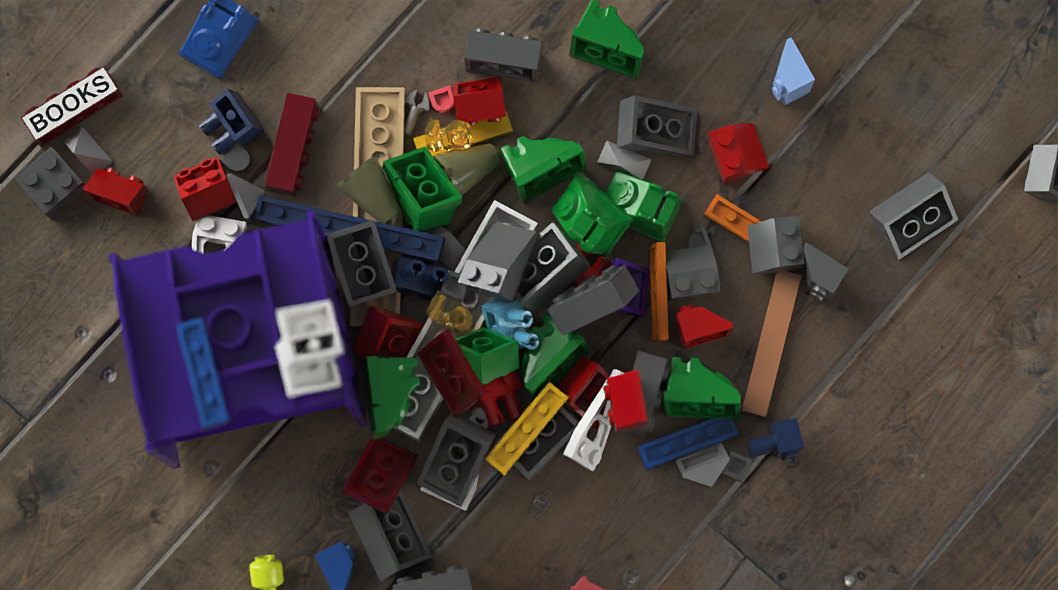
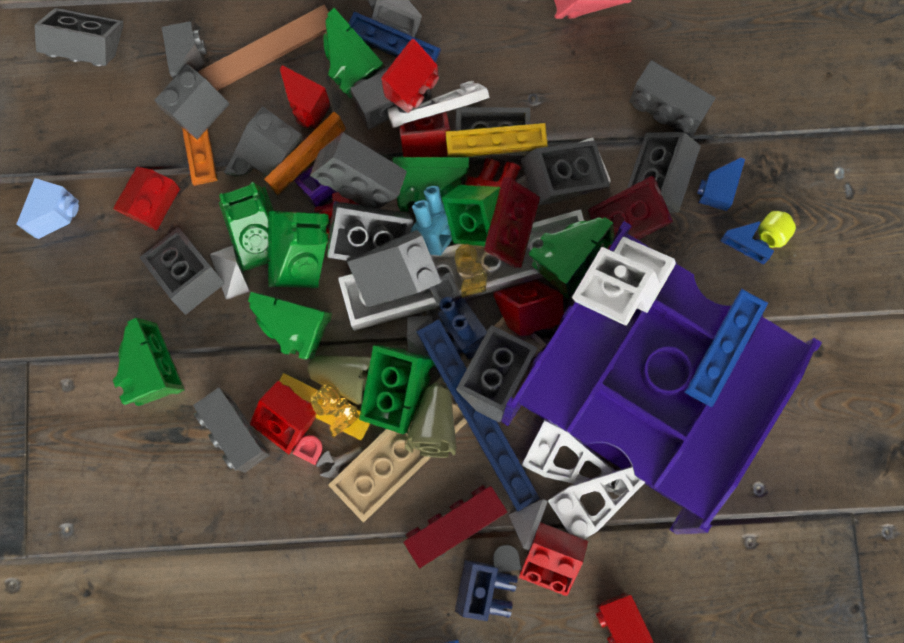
camera: 135 degrees left, 0 degrees up
none -> blue slope [720,222,774,265]

